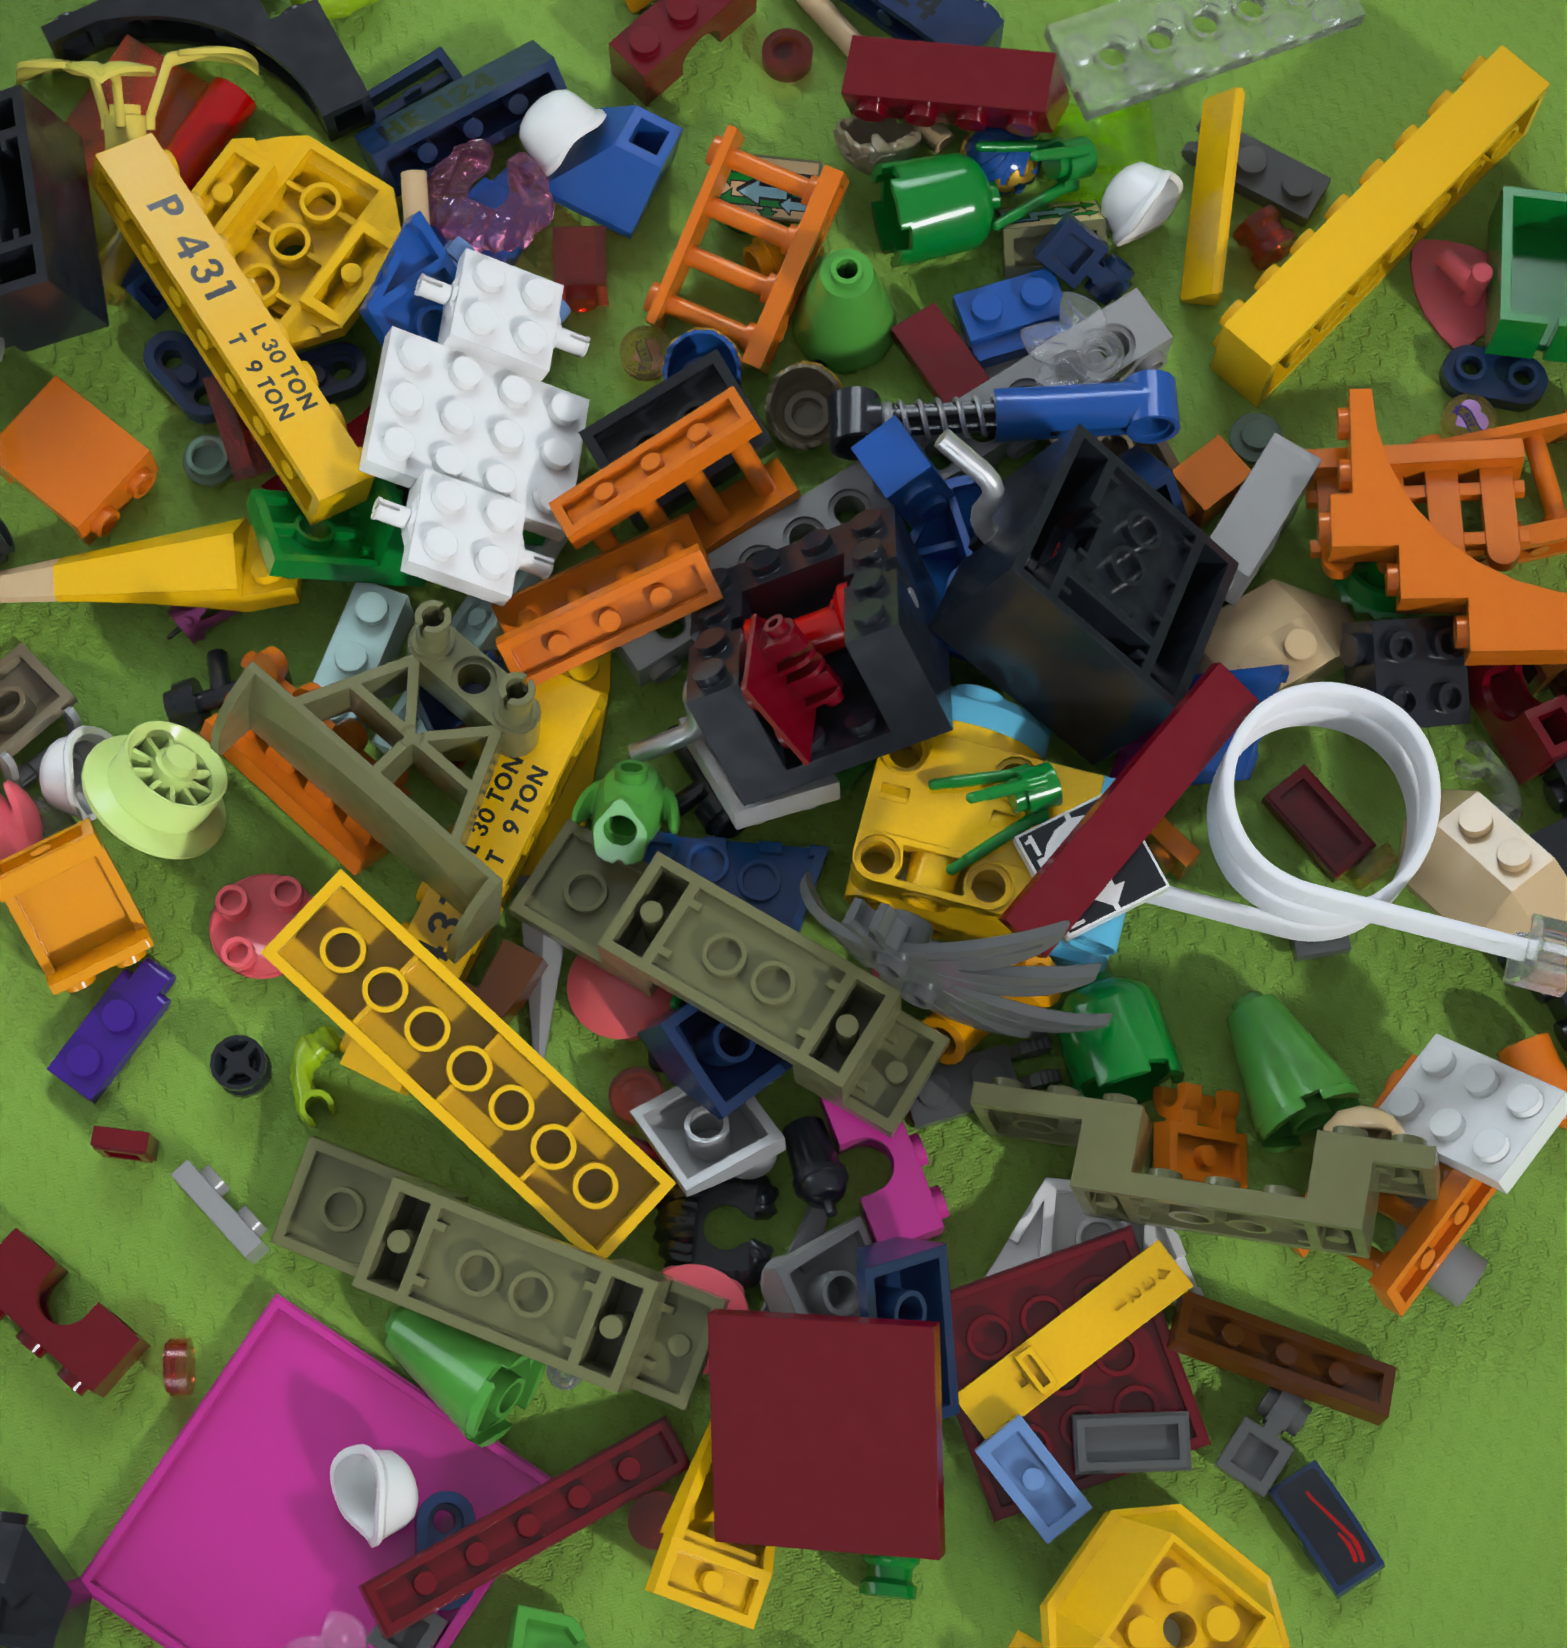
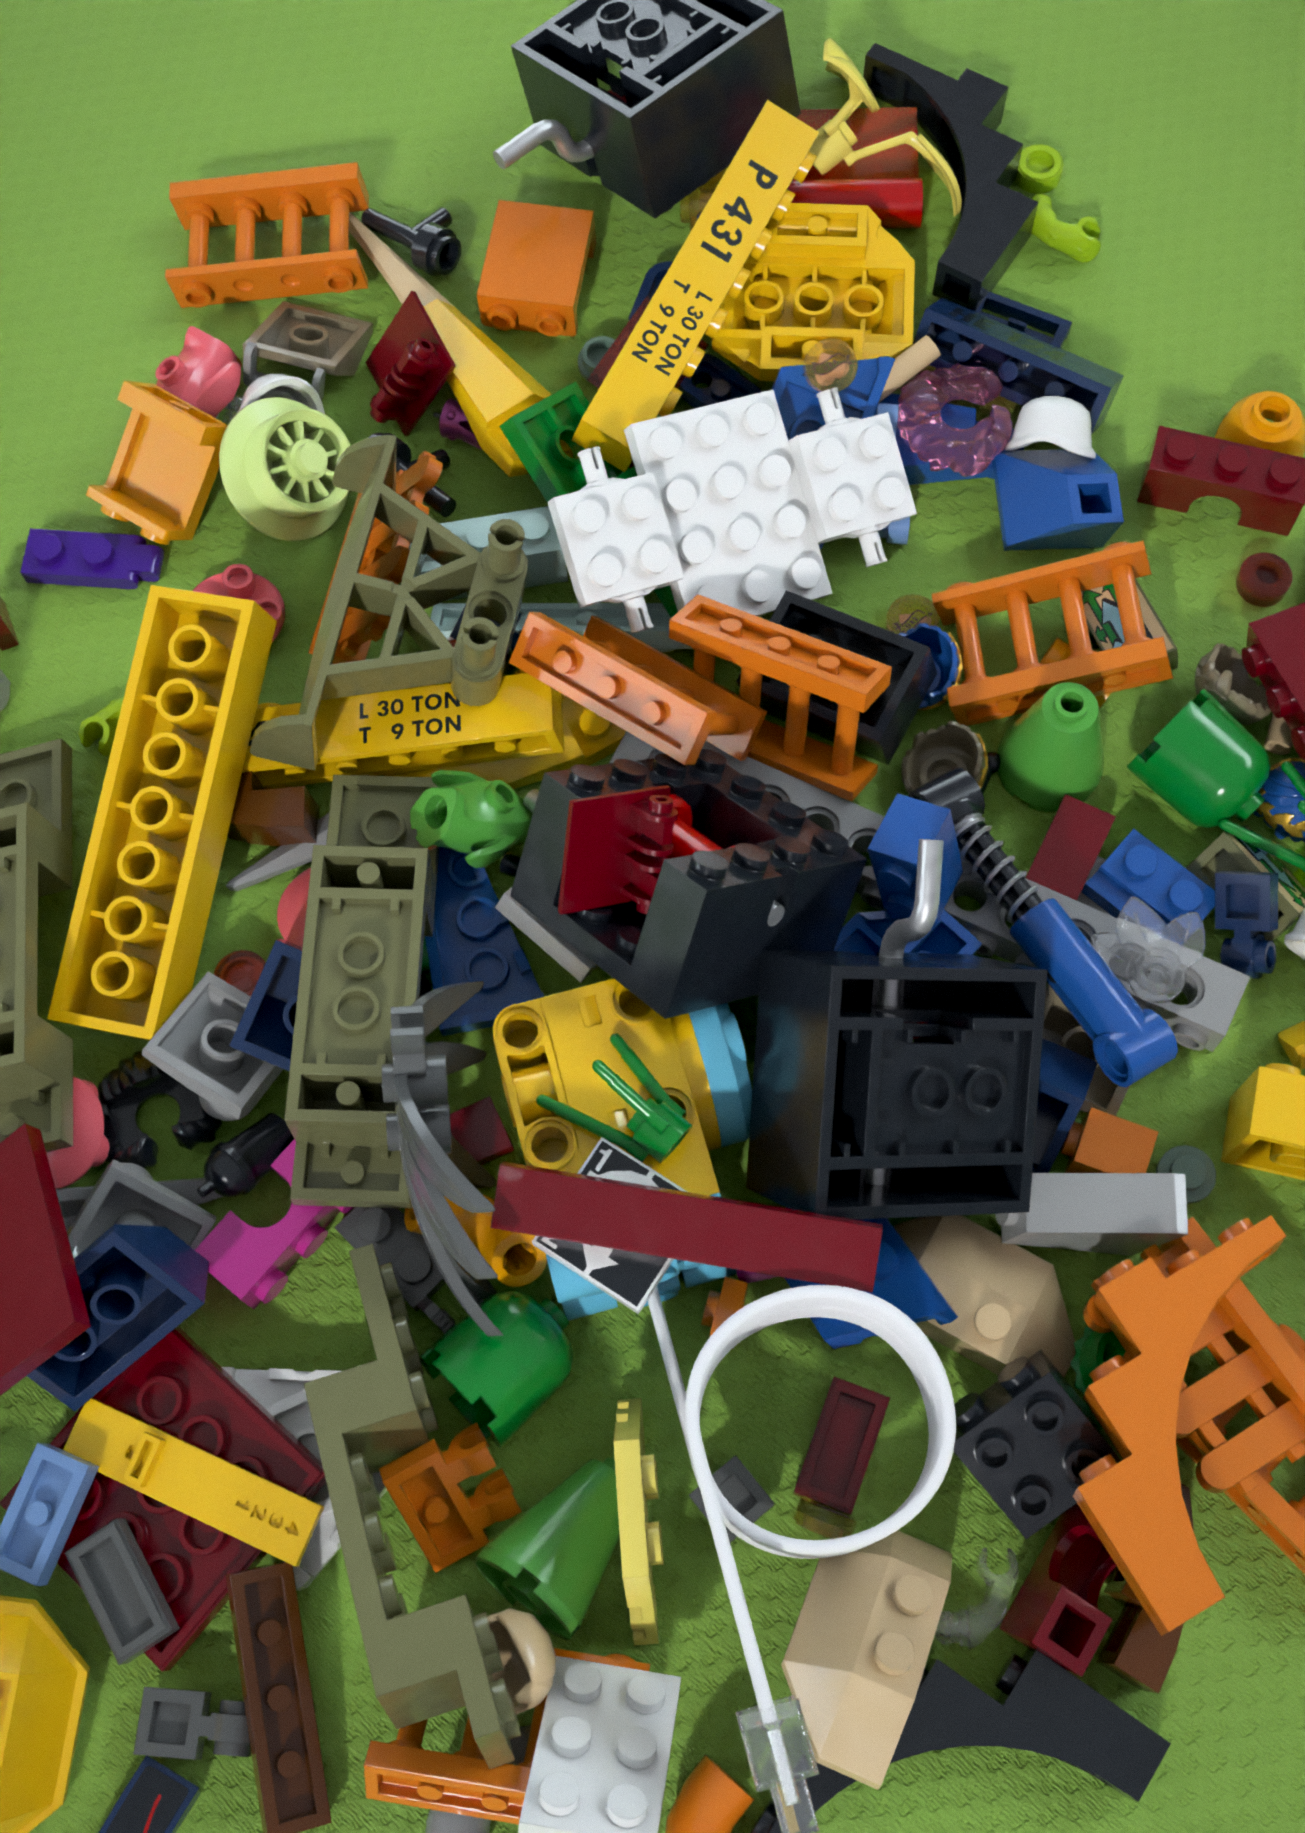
camera: 65 degrees right, 5 degrees down
black wheel [210,1035,272,1098] -> none
clear red brick [553,226,609,312] -> none
none -> dark red hinge [365,291,456,436]
none -> light yellow wing [613,1398,664,1646]
none -> clear yellow tile [803,338,858,392]

